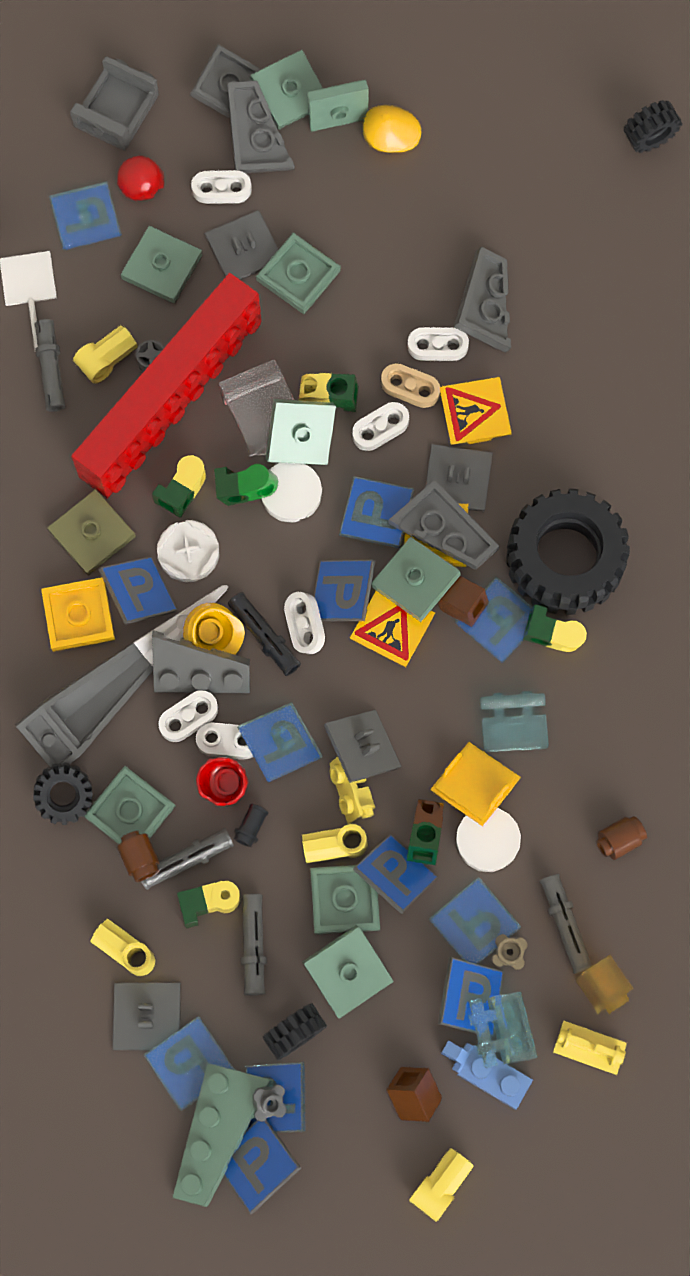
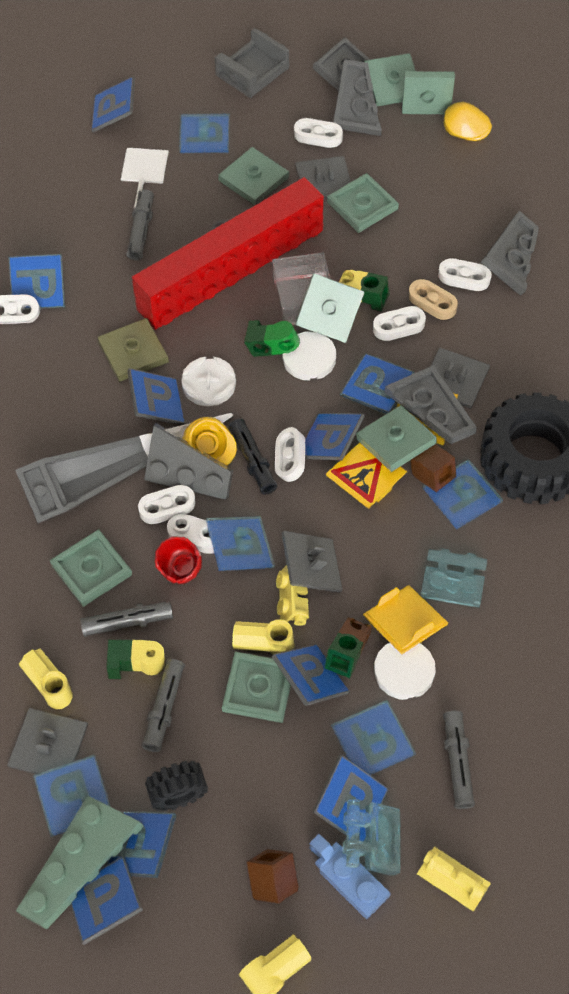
camera: 15 degrees right, 15 degrees down
black tyre [33,763,92,825] -> none
yellow plate [41,577,115,652] -> none
light yellow piece [73,325,138,384] -> none
red hair [117,155,164,201] -> none
reddish brown brick [117,830,160,882] -> none
leg [152,455,206,518] -> none
black pin [234,804,269,847] -> none
dark grey plate [252,1084,286,1122] -> none
sand green plate [302,925,394,1018] -> none
yellow piece [440,377,512,445] -> none
dark tan plate [492,934,528,970] -> none
leg [522,604,587,652] -> none
clear yellow brick [576,955,633,1014] -> none
reddish brown brick [596,816,647,860] -> none

